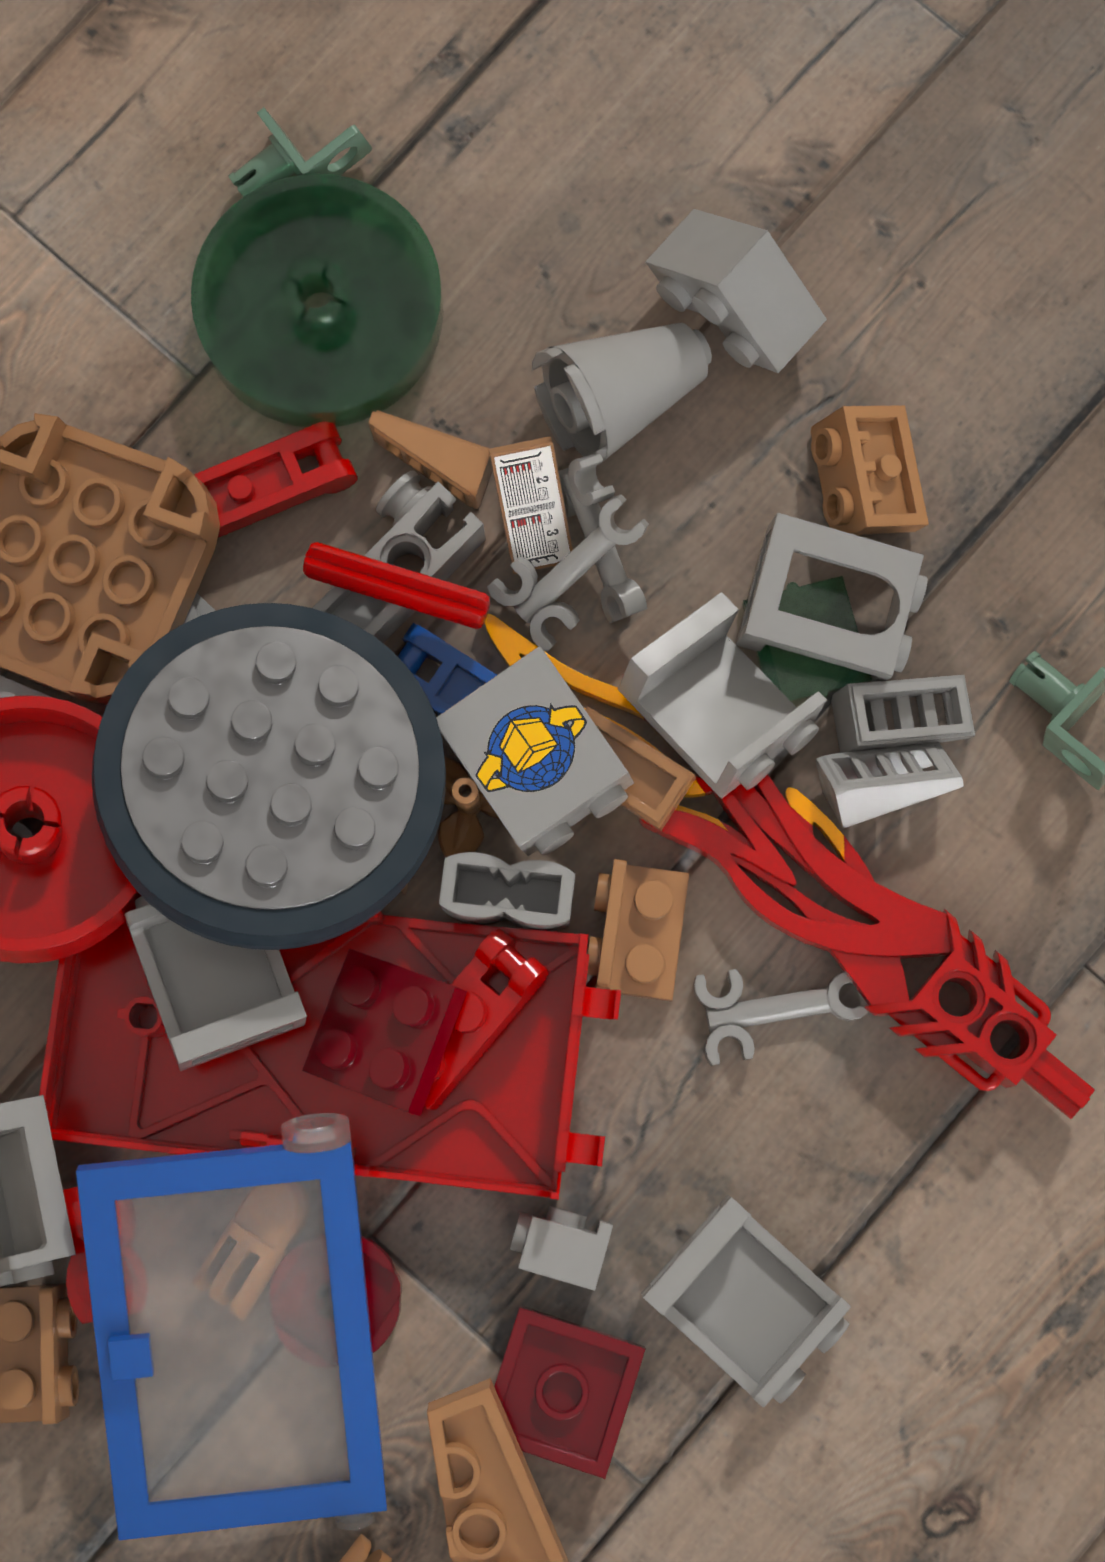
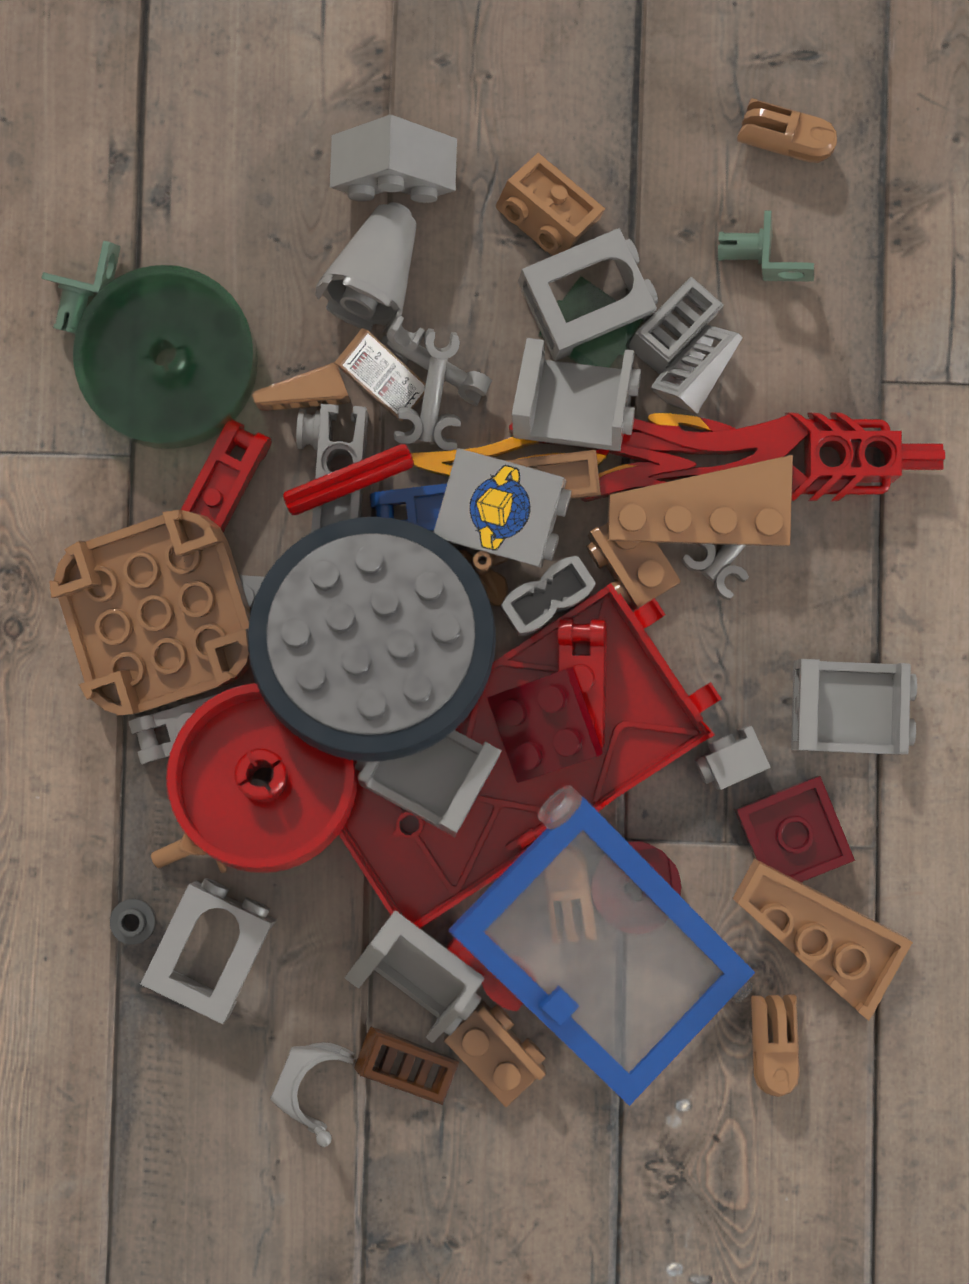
camera: 40 degrees left, 5 degrees up
none -> medium nougat wing [607,455,793,546]

